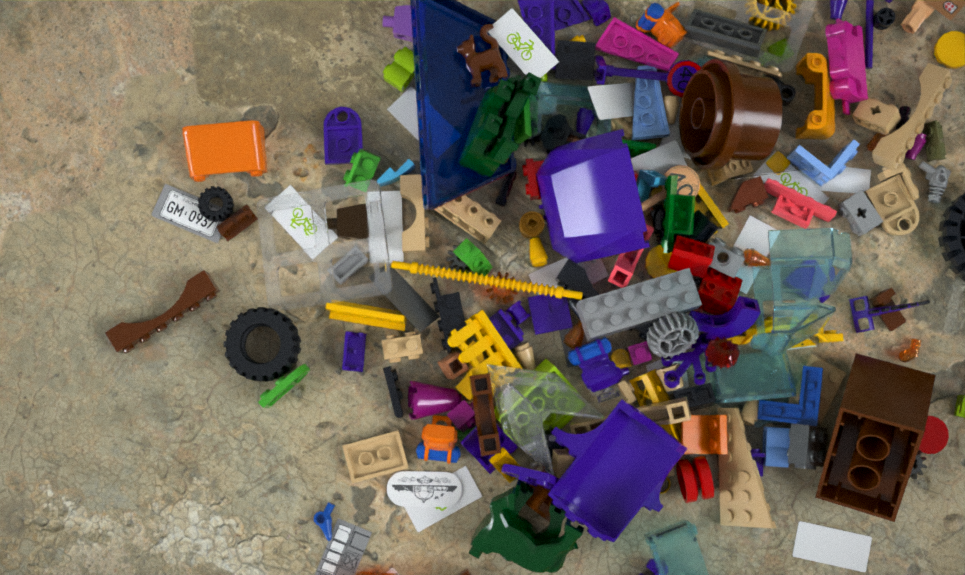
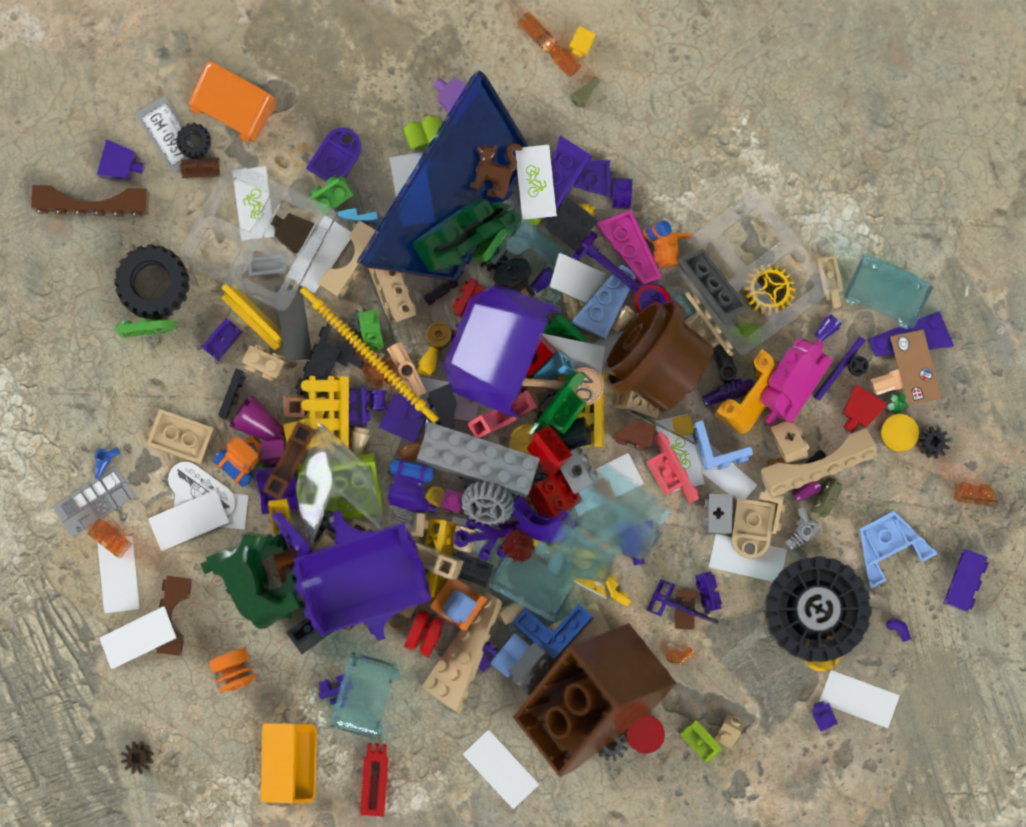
camera: 35 degrees right, 0 degrees up
none -> dark purple torso [97,140,145,180]
none -> white sticker [148,490,229,551]
none -> black brick [286,618,333,655]
none -> black plate [335,341,365,369]
none -> light nougat piece [387,342,428,397]
none -> medium blue brick [442,589,477,623]
none -> dark purple hinge [695,571,722,613]
none -> dark purple hinge [702,378,754,407]
none -> white sticker [709,533,787,581]
none -> red torso [842,384,887,433]
none -> green plant [887,393,907,414]

